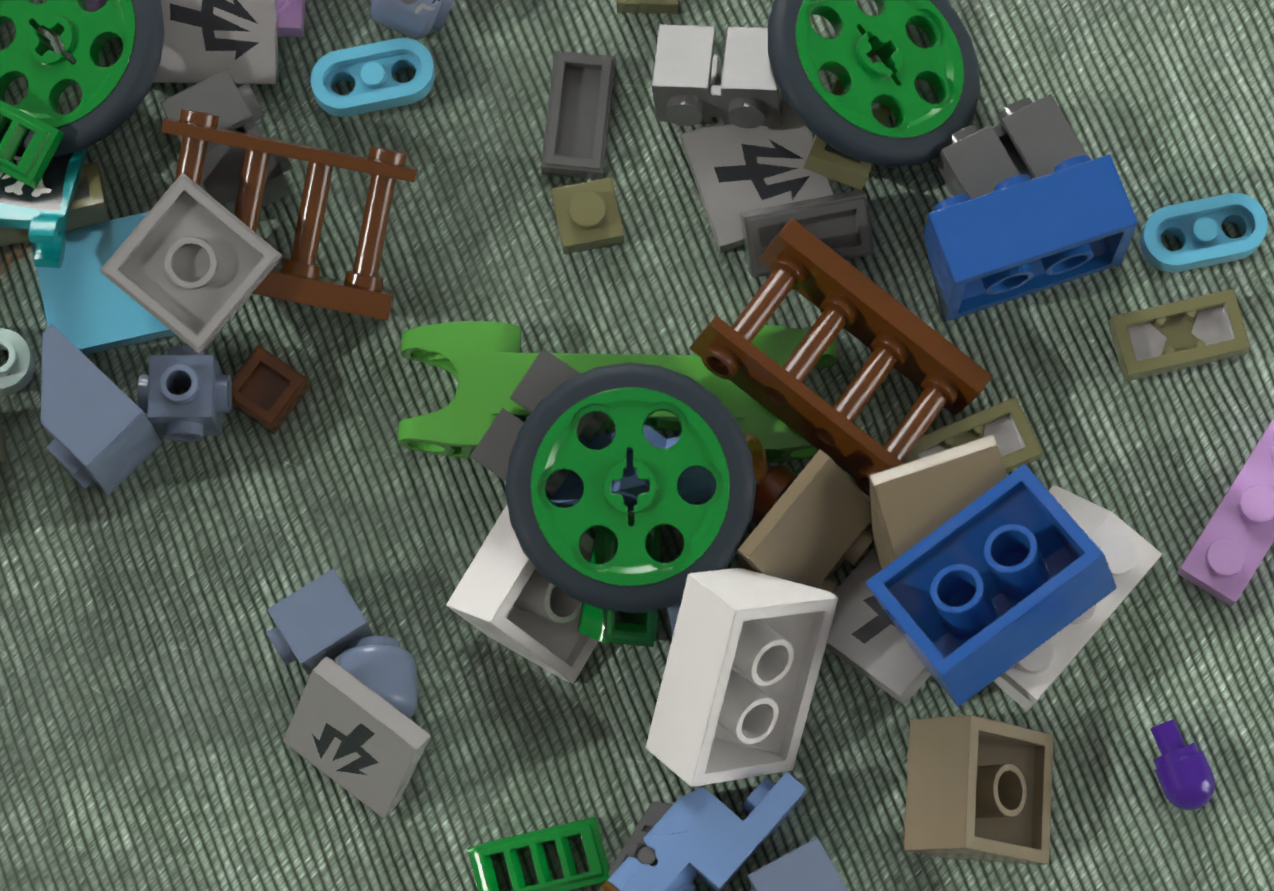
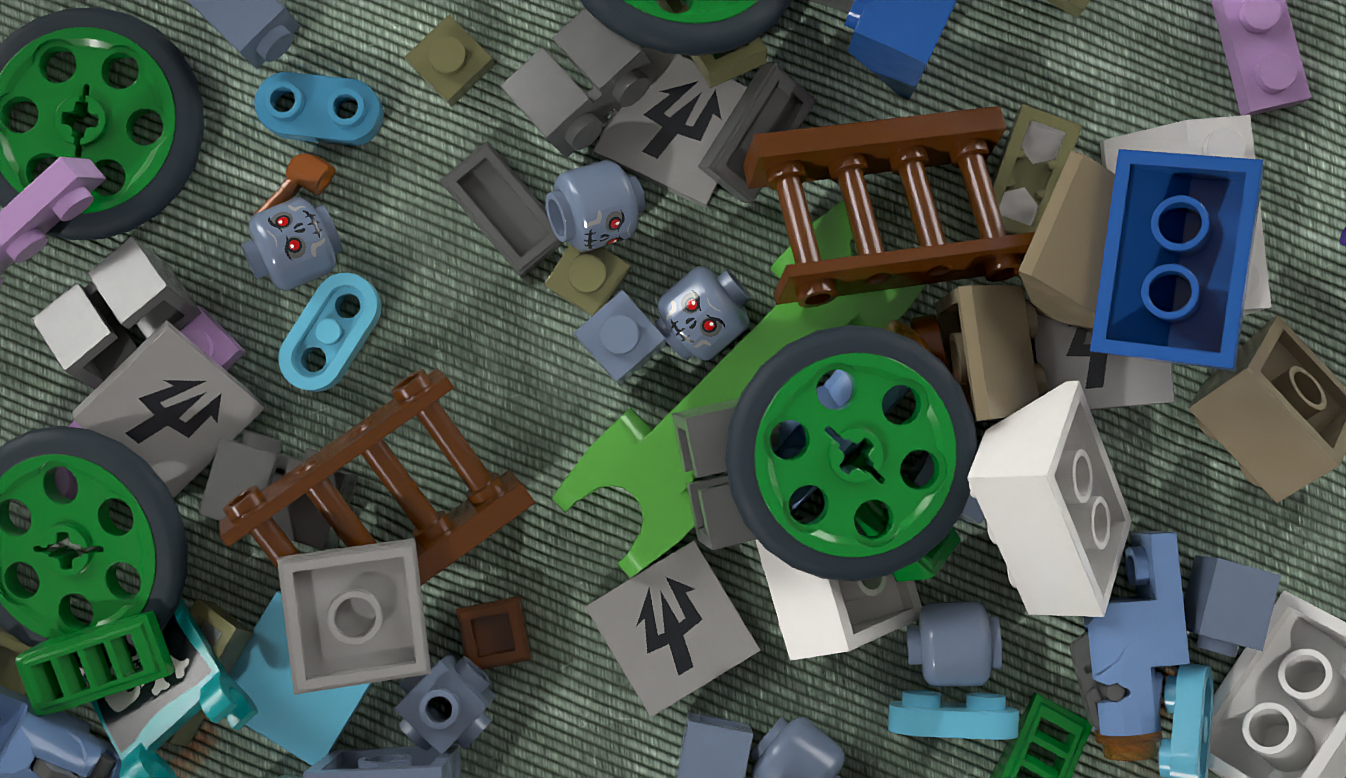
camera: 50 degrees left, 10 degrees up
none -> sand blue head [546,160,645,252]
none -> sand blue brick [574,290,666,387]
none -> light grey tile [585,540,761,717]
none -> sand blue head [655,266,752,360]
none -> medium azure plate [888,690,1019,740]
none -> sand blue head [906,601,1002,687]

